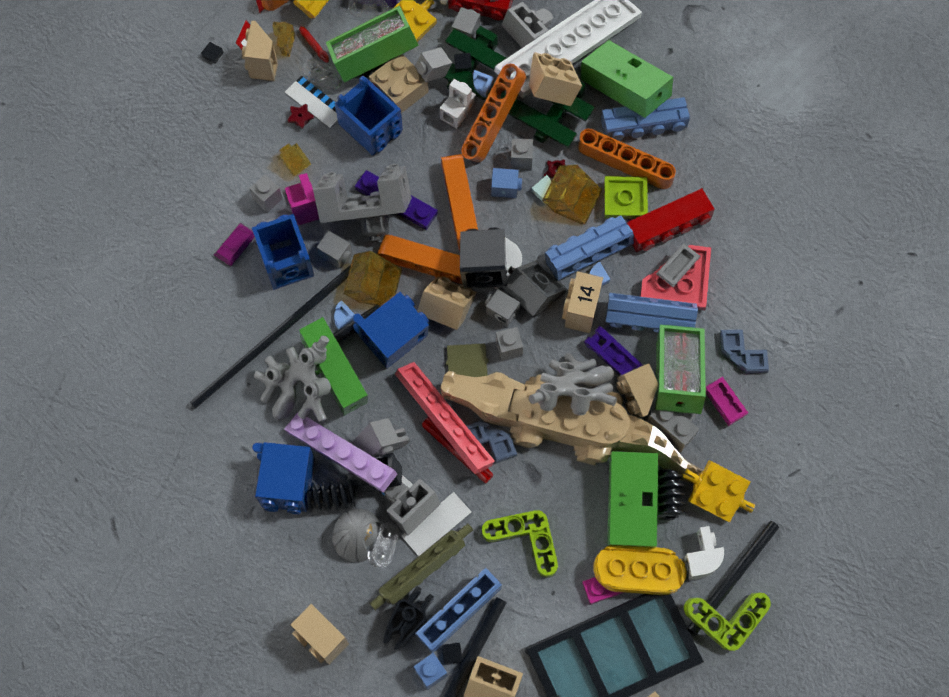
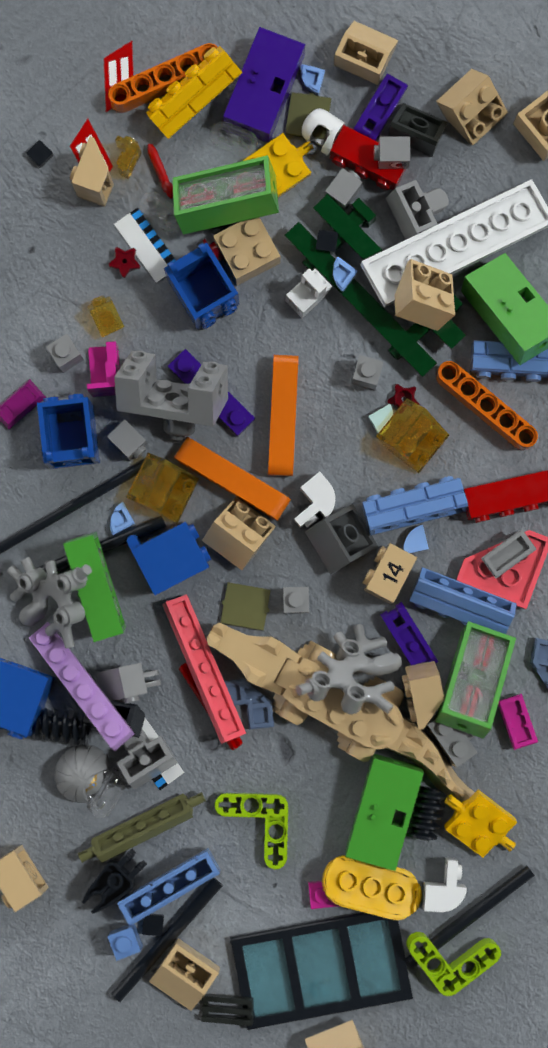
camera: 15 degrees right, 15 degrees up
white sticker [402,492,471,556] -> none
light grey brick [415,47,452,82] -> none
black slope [460,227,507,289] -> none
orange beam [461,63,526,163] -> none
light grey brick [484,289,520,327] -> none
medium blue brick [491,168,522,198] -> none
lime plate [604,176,648,219] -> none

